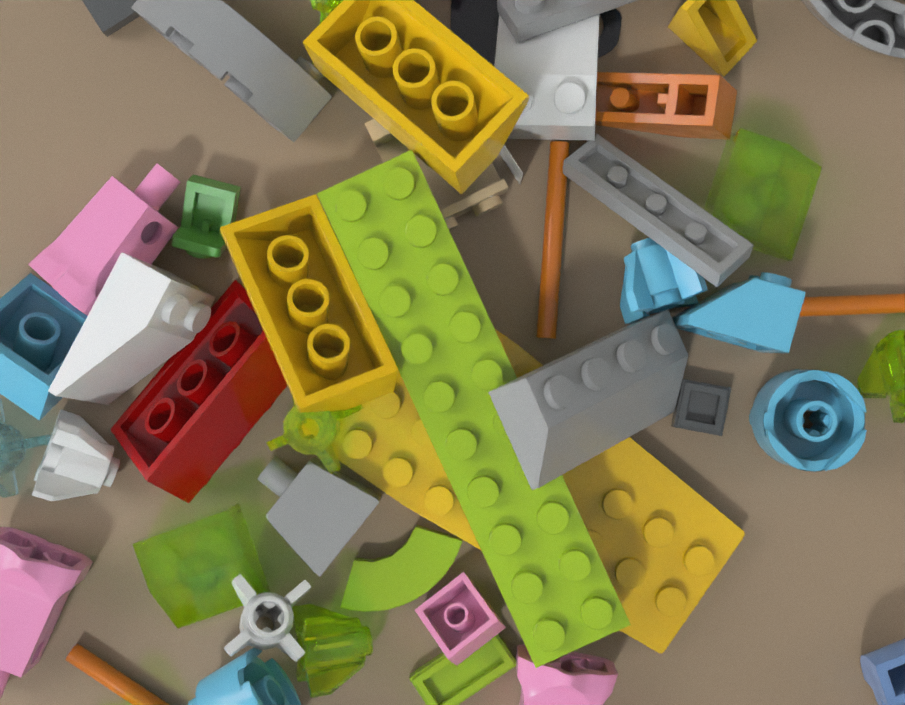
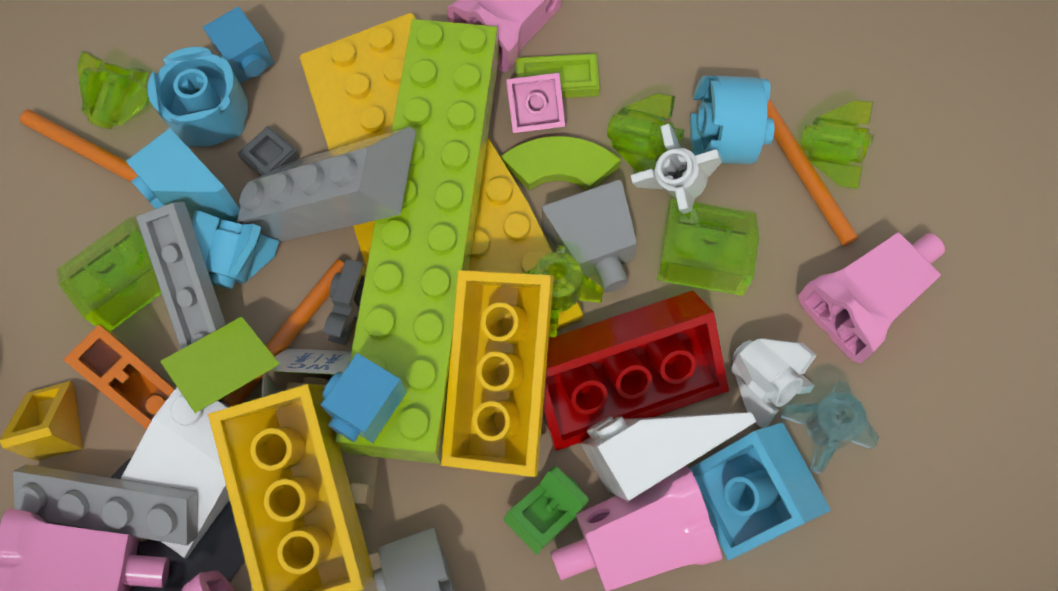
camera: 145 degrees left, 20 degrees down
none -> lime sticker [160,316,280,413]
none -> dark azure brick [203,6,274,84]
none -> white sticker [270,348,352,375]
none -> dark azure brick [321,353,407,443]
none -> dark grey plate [323,259,366,345]

